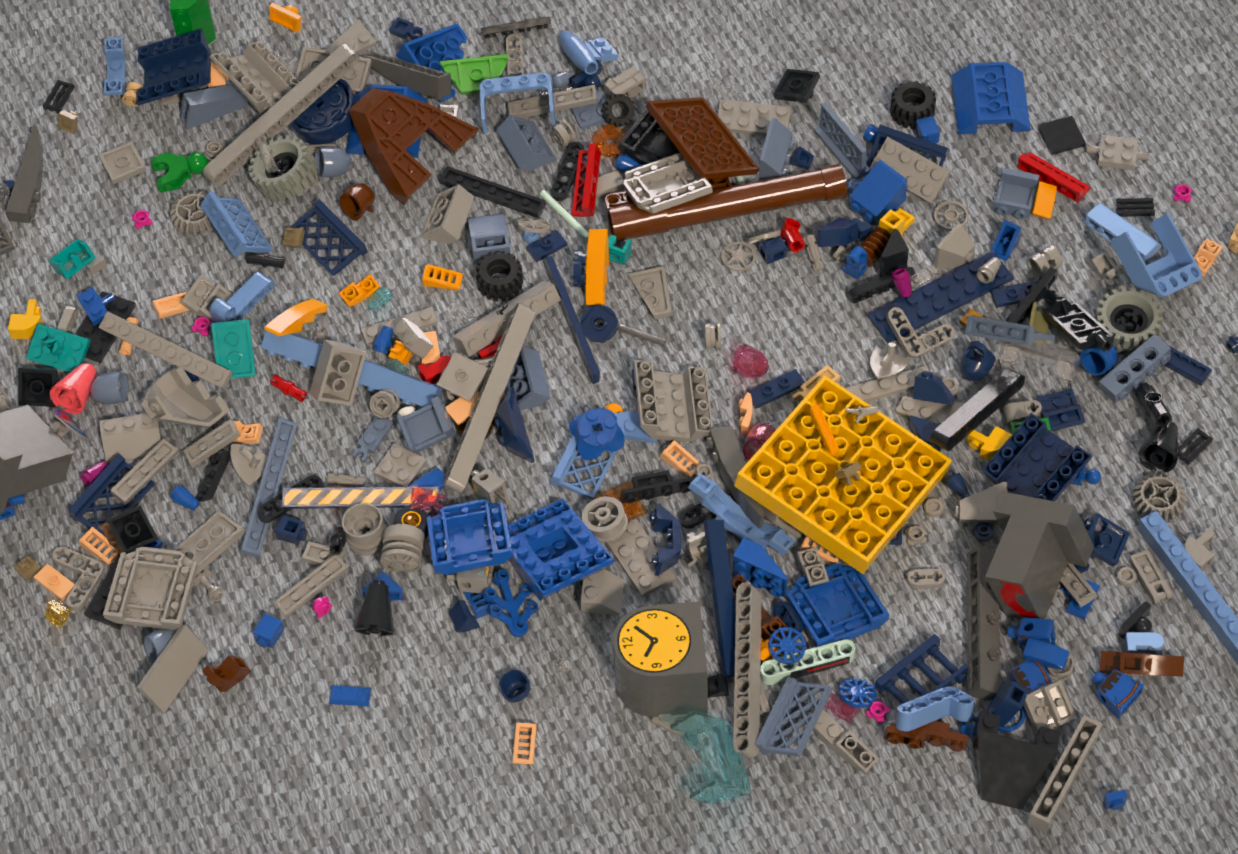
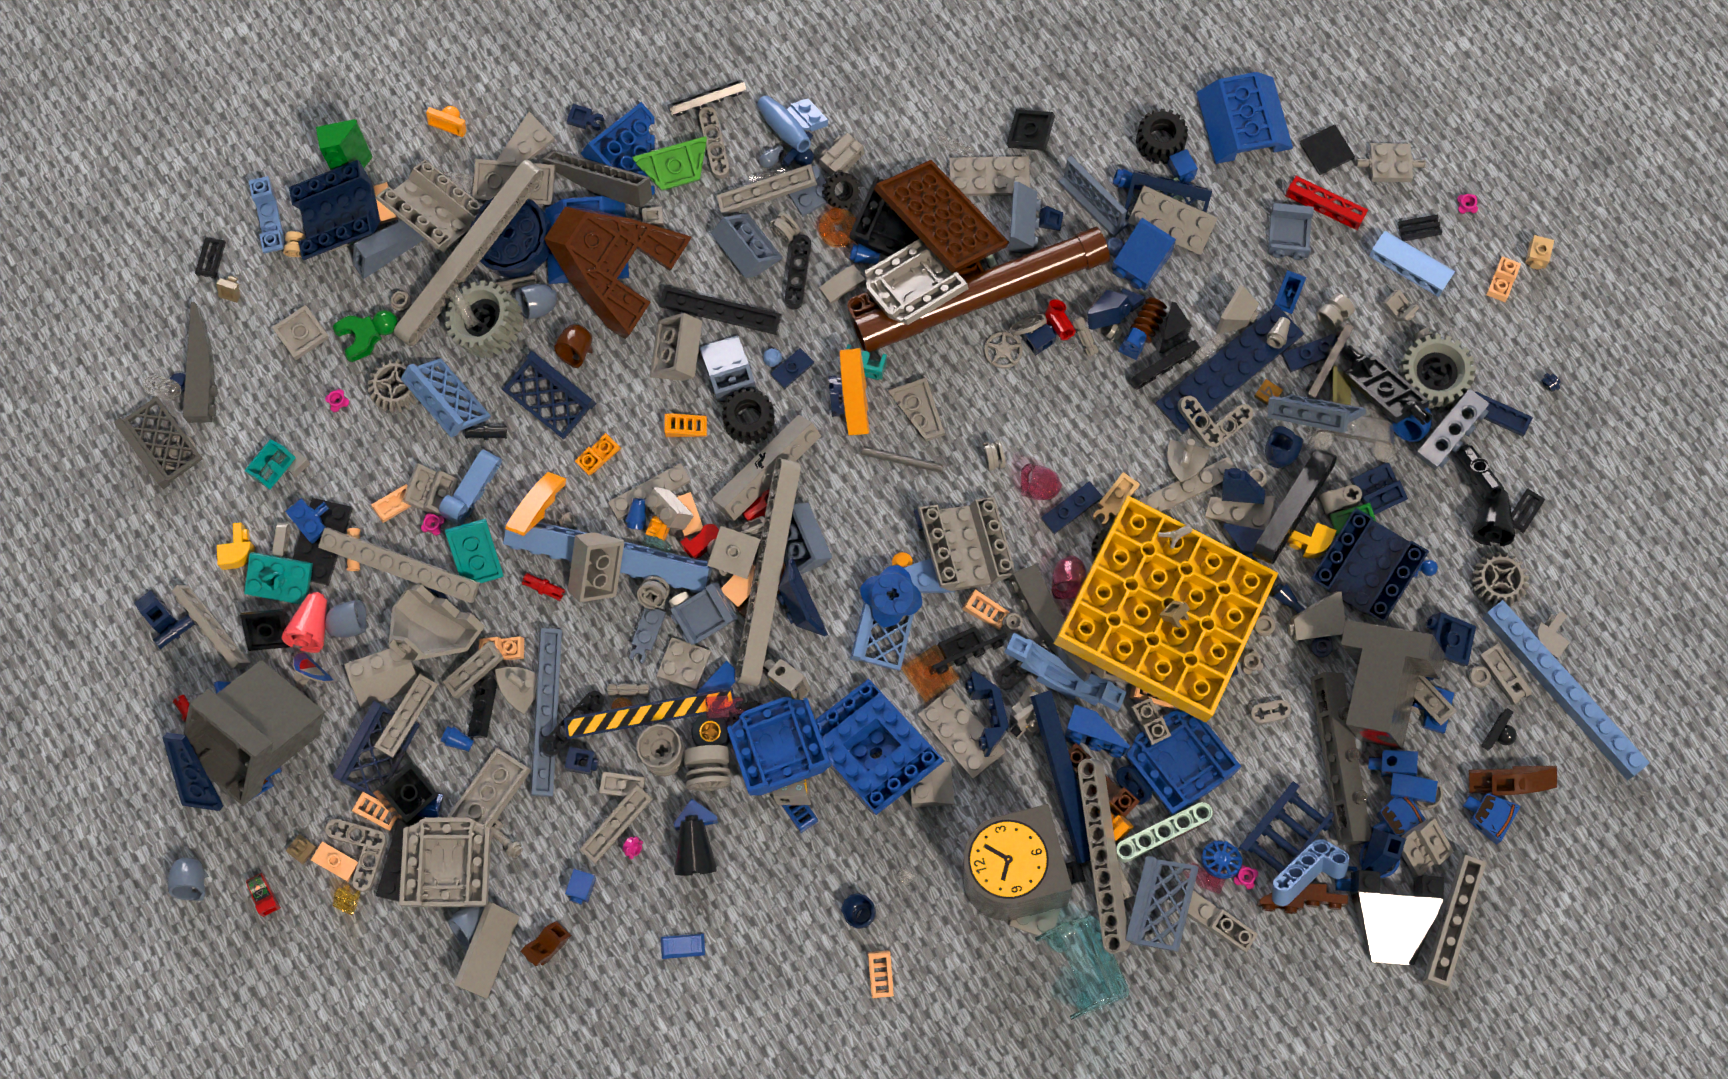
camera: 10 degrees left, 15 degrees up
magenta cone [80,461,108,487] -> none
dark tan tile [282,227,305,248] -> none
black pin [330,527,346,555] -> none
clear light blue cone [365,286,394,312] -> none
dark blue tile [449,600,480,633] -> none
medium blue windscreen [480,73,556,133] -> none
blue plant [483,569,538,637] -> none
light grey wheel [517,216,551,233] -> none
light aqua bar [540,190,589,240] -> none
dark blue tile [545,256,600,384] -> none
red fence [571,143,601,217] -> none
dark blue plate [581,305,619,343] -> none
light grey wheel [582,496,628,542] -> none
light nougat slope [738,392,752,436] -> none
blue wheel [768,627,806,664] -> none
light orange axle [809,404,840,456] -> none
yellow brick [879,208,915,236] -> none
magenta cone [892,268,912,297] -> none
light grey wheel [934,201,969,231] -> none
light orange slope [1031,181,1057,220] -> none
blue plate [1103,789,1128,810] -> none
medium blue windscreen [1110,213,1202,297] -> none
light blue leg [1124,632,1164,654] -> none

